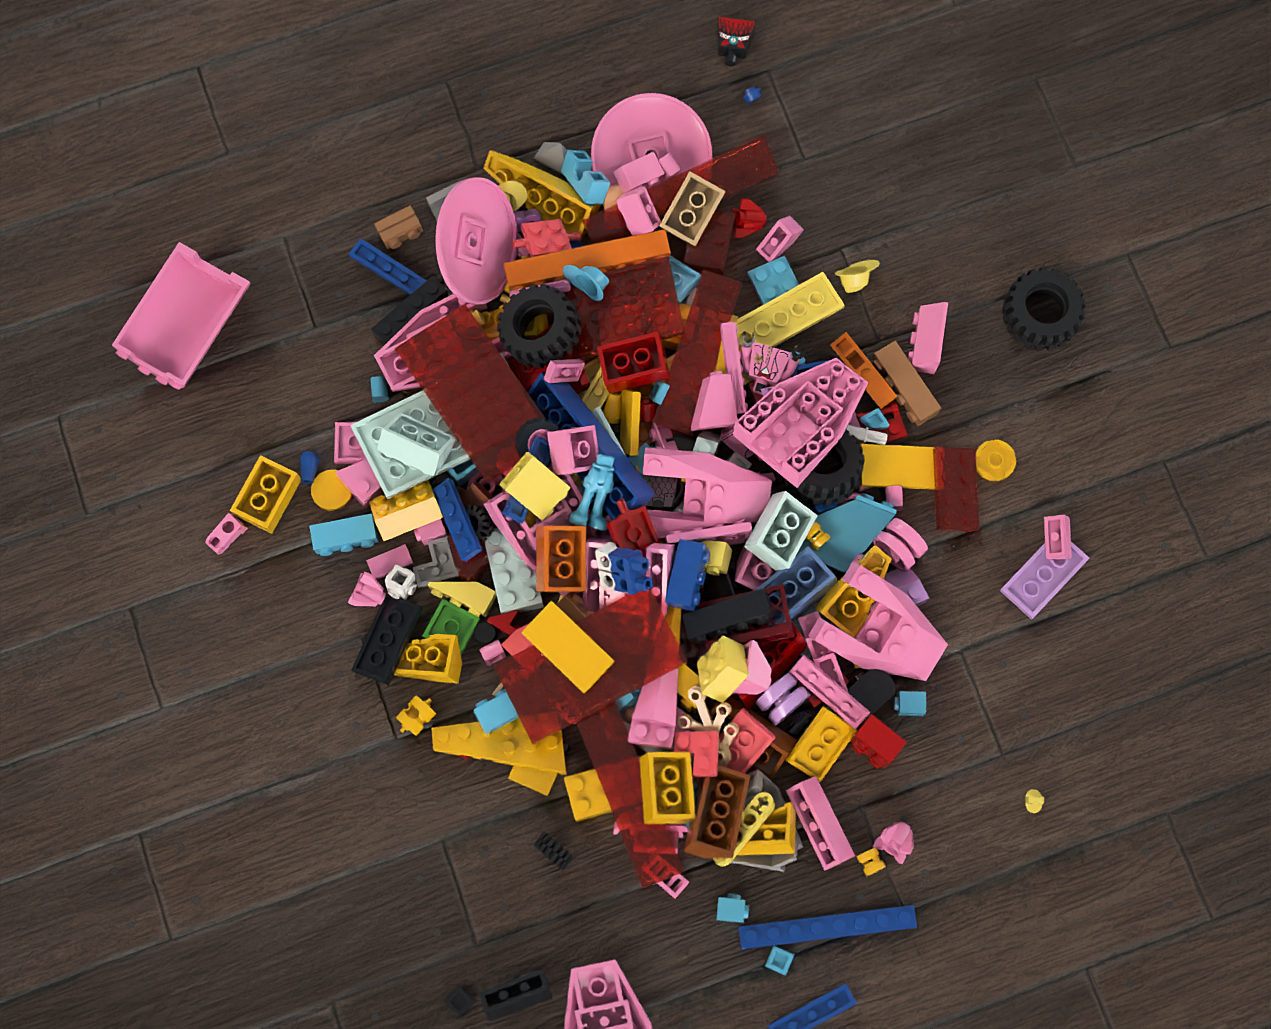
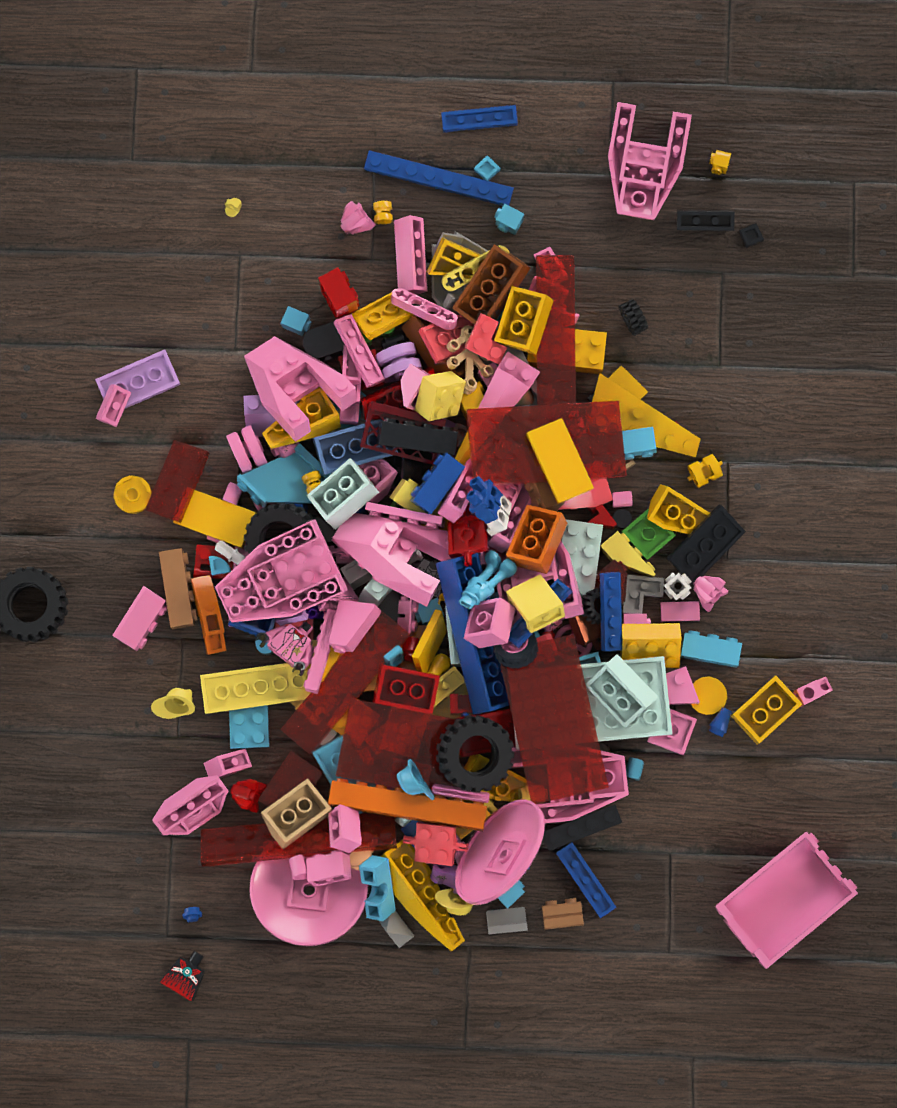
camera: 160 degrees left, 5 degrees up
bright pink plate [544,359,585,383] -> none
none -> bright pink wedge [152,775,228,835]
none -> bright pink beam [391,288,458,330]

